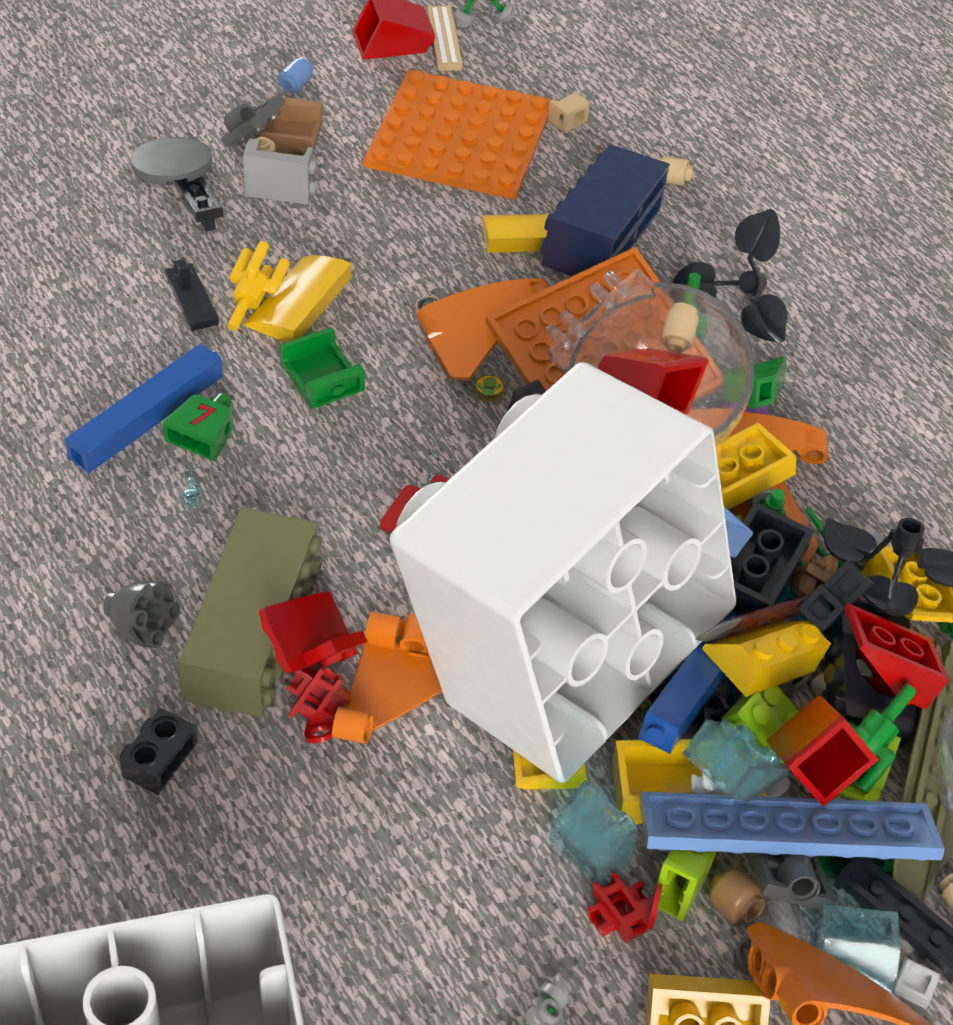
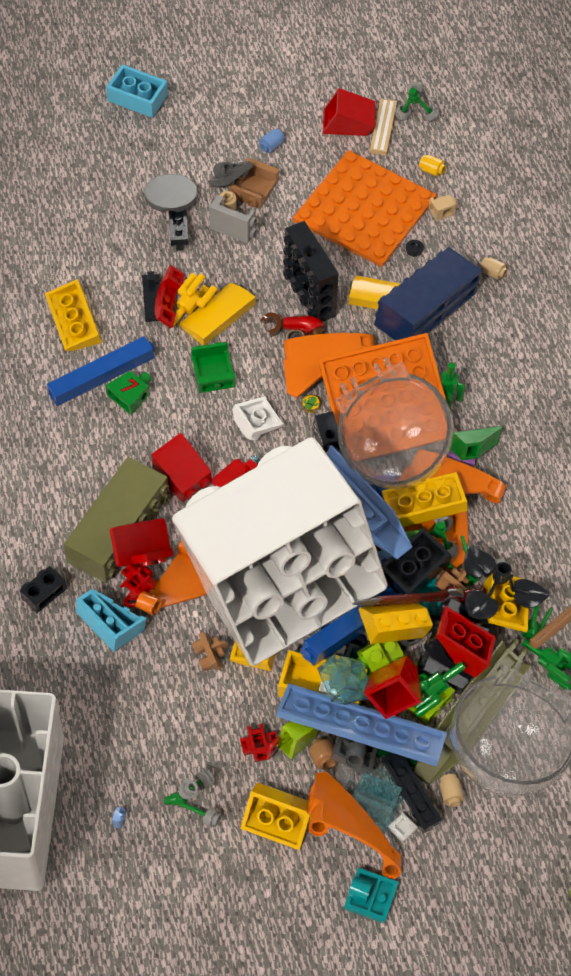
camera: 20 degrees right, 10 degrees up
dark grey piece [103,580,180,648] -> none
clear light blue hand [181,471,202,508] -> none
clear light blue slope [549,780,638,887] -> none
red slope [598,348,709,415] -> none
tan brick [661,303,699,353] -> none
black plant [671,209,788,343] -> none
black slope [798,560,874,632] -> none
none -> yellow slope [45,279,103,351]
none -> medium azure wedge [75,589,146,652]
none -> medium azure brick [106,64,168,118]
none -> red slope [151,432,212,502]
none -> red slope [155,265,185,328]
none -> medium nougat hips [192,631,228,671]
none -> white slope [232,396,284,440]
none -> piece [260,312,325,337]
none -> black brick [283,221,339,322]
none -> black tile [406,240,424,257]
none -> yellow brick [419,155,446,177]

